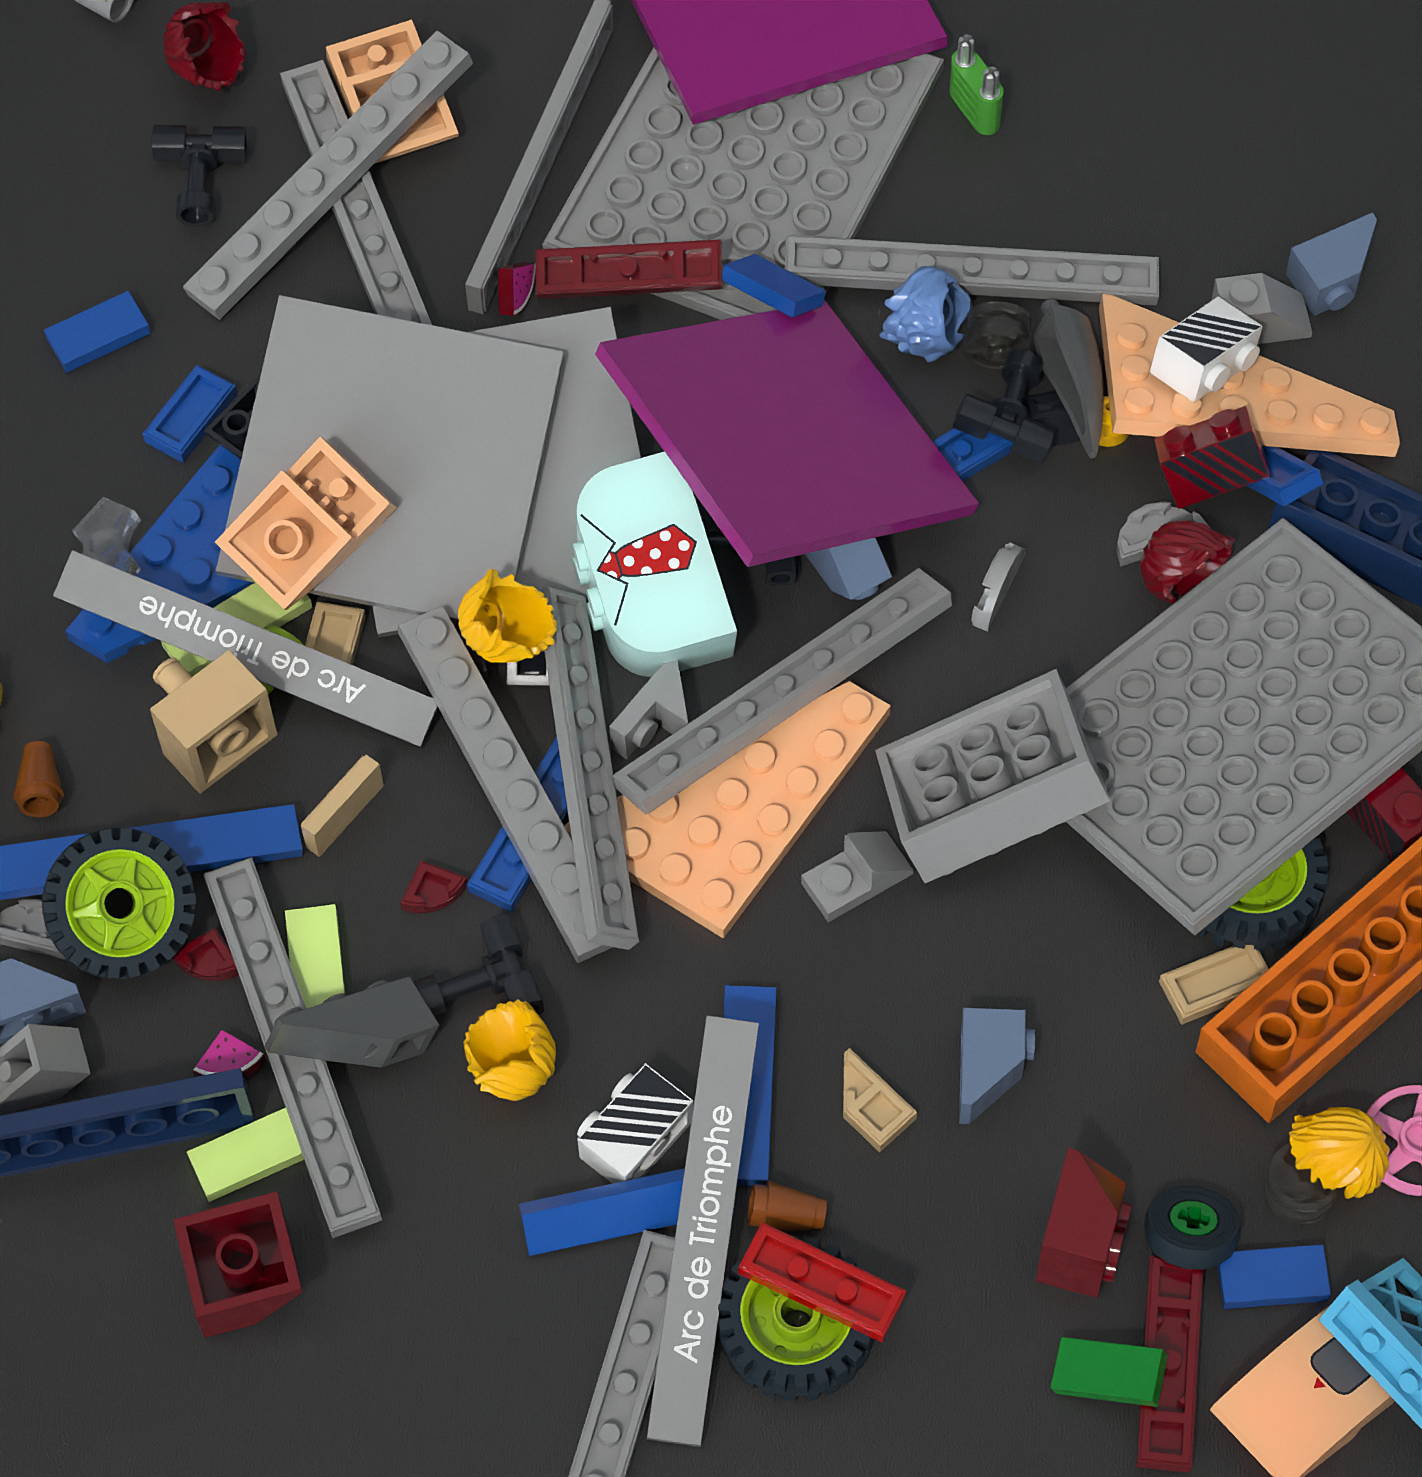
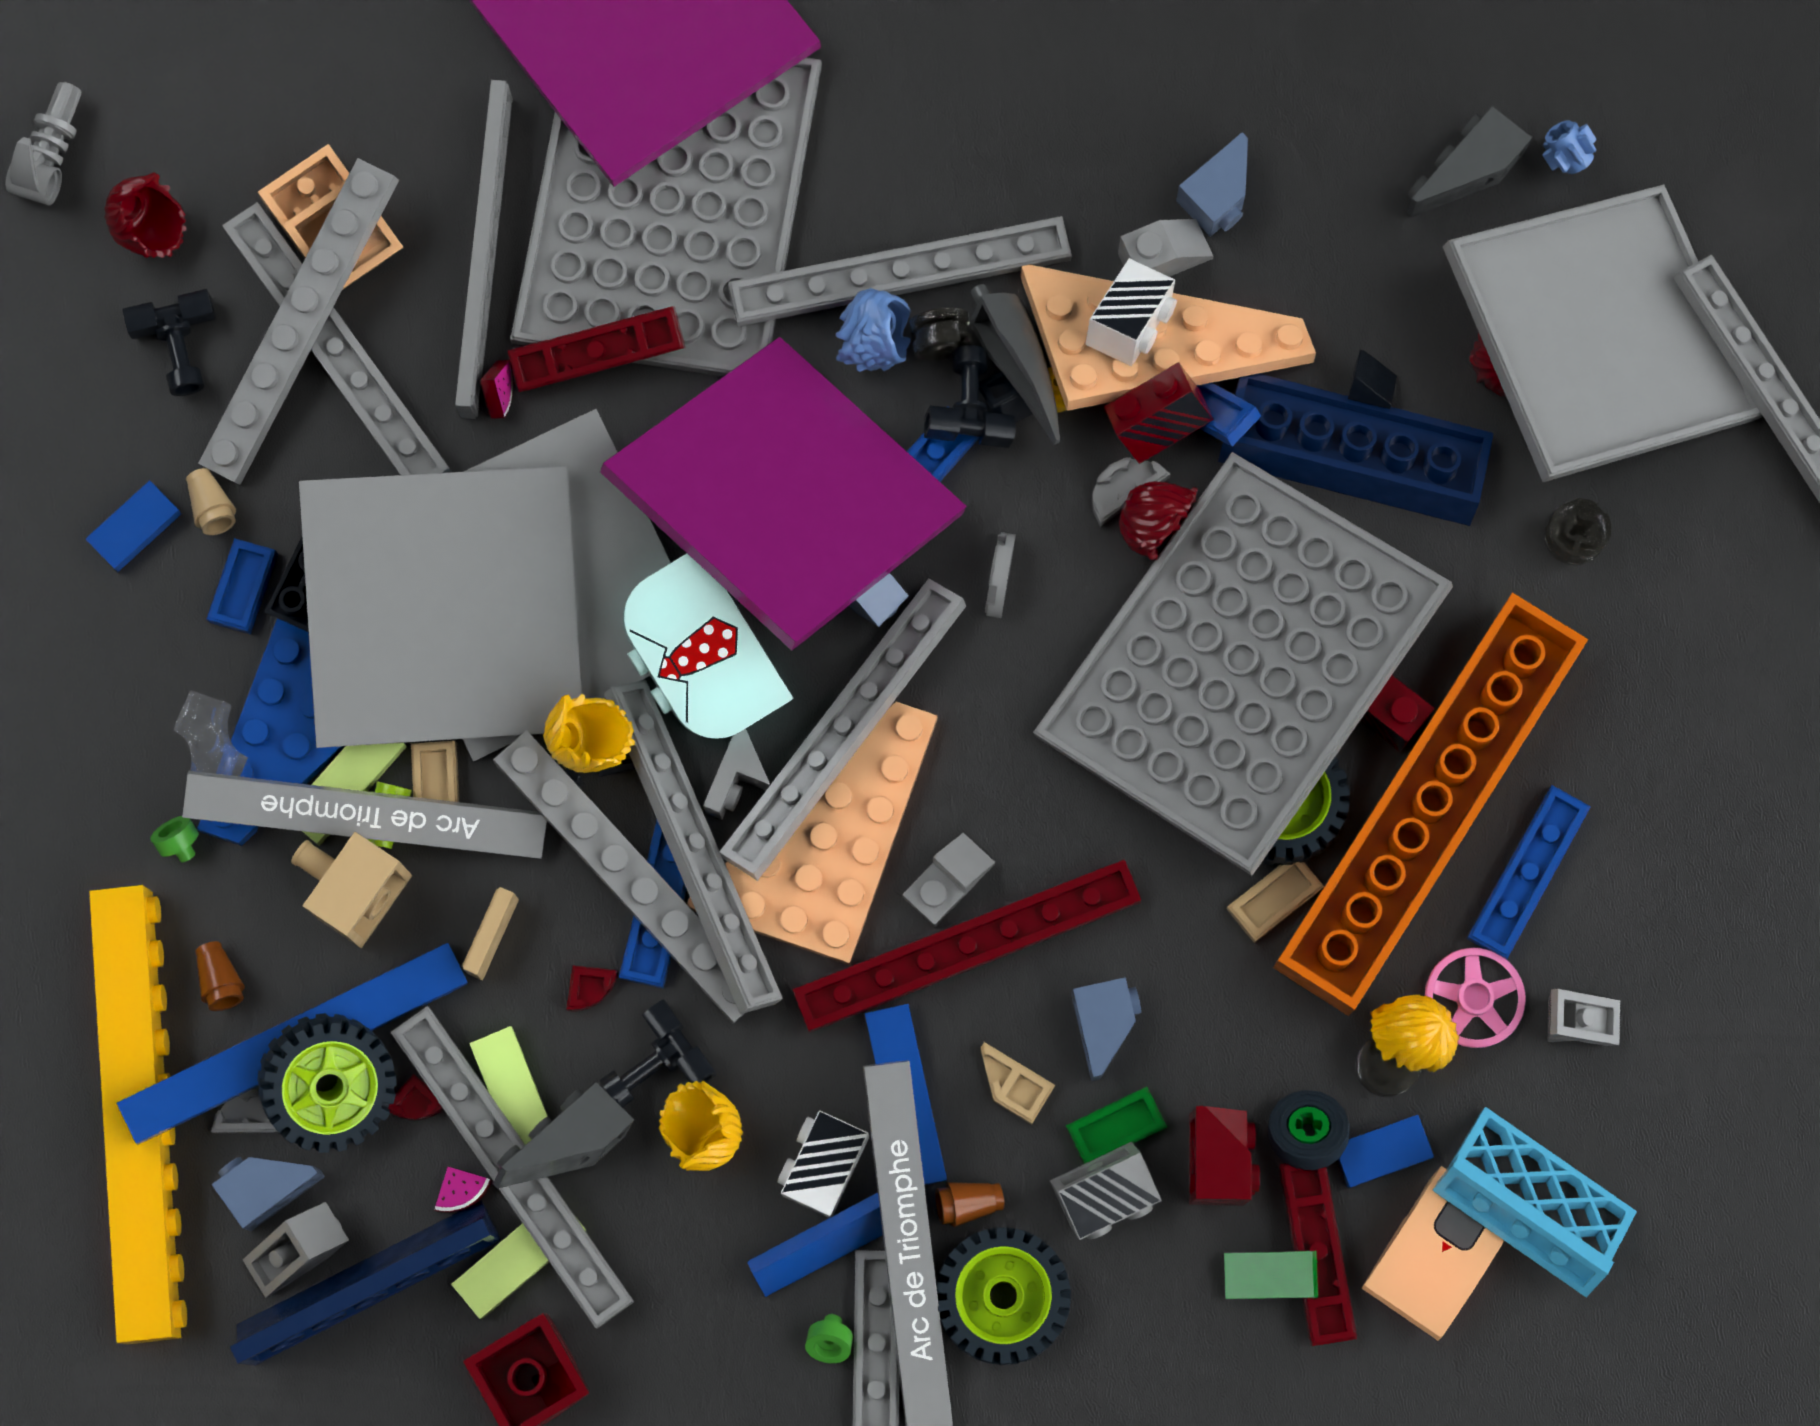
camera: 15 degrees left, 15 degrees up
light nougat slope [215,437,397,610] -> none
blue tile [722,254,826,318] -> none
red tile [738,1222,907,1343] -> none
light grey slope [875,669,1110,883] -> none
bright green piece [949,34,1004,135] -> none
none -> bright green tile [150,816,199,862]
none -> tan cone [186,468,236,535]
none -> dark red plate [792,859,1141,1033]
none -> bright green tile [805,1314,853,1363]
none -> brick [1050,1142,1162,1240]
none -> green tile [1066,1087,1167,1164]

